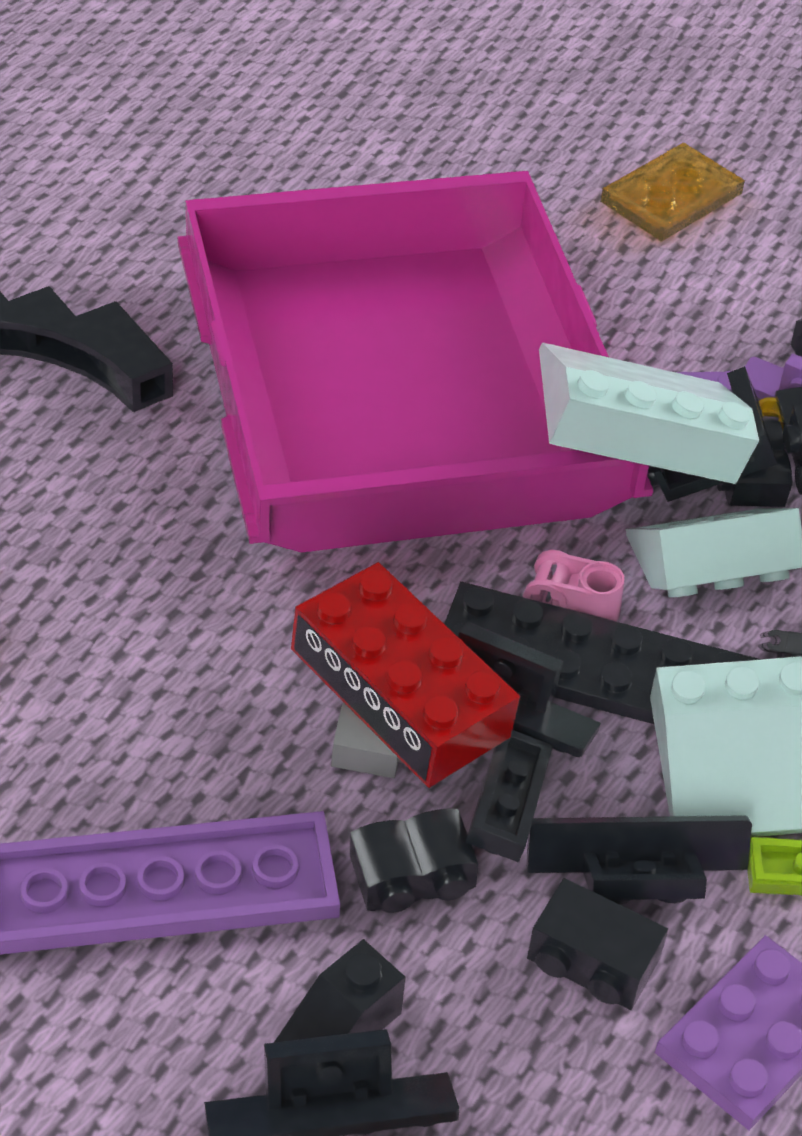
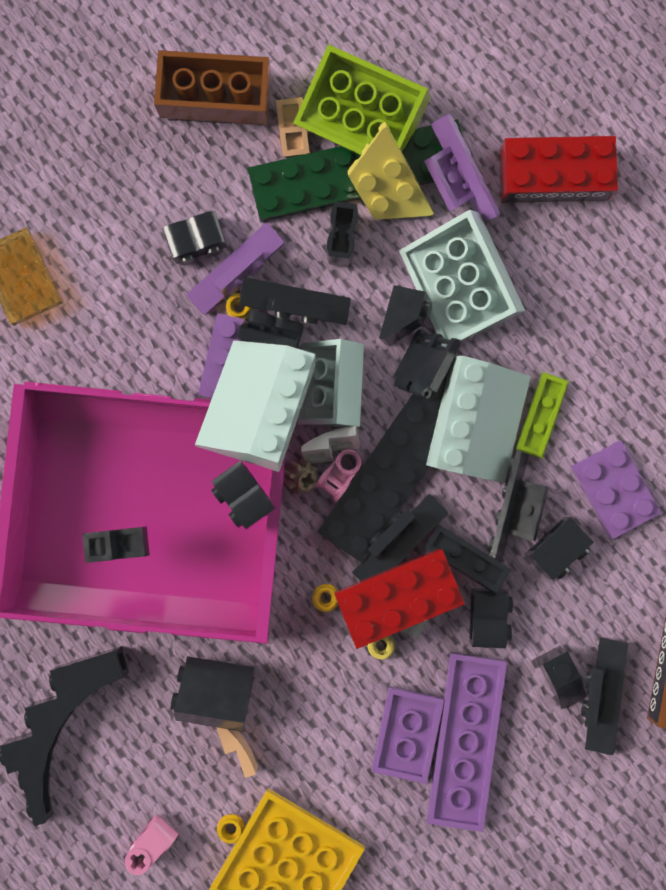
camera: 70 degrees left, 40 degrees up
none -> black slope [82,526,150,563]
none -> black brick [170,656,254,732]
none -> black brick [211,460,276,529]
none -> light nougat slope [217,728,258,778]
none -> dark tan gear [283,458,317,495]
none -> white slope [301,426,360,464]
none -> light yellow plate [367,635,395,659]
none -> medium lavender plate [371,686,444,784]

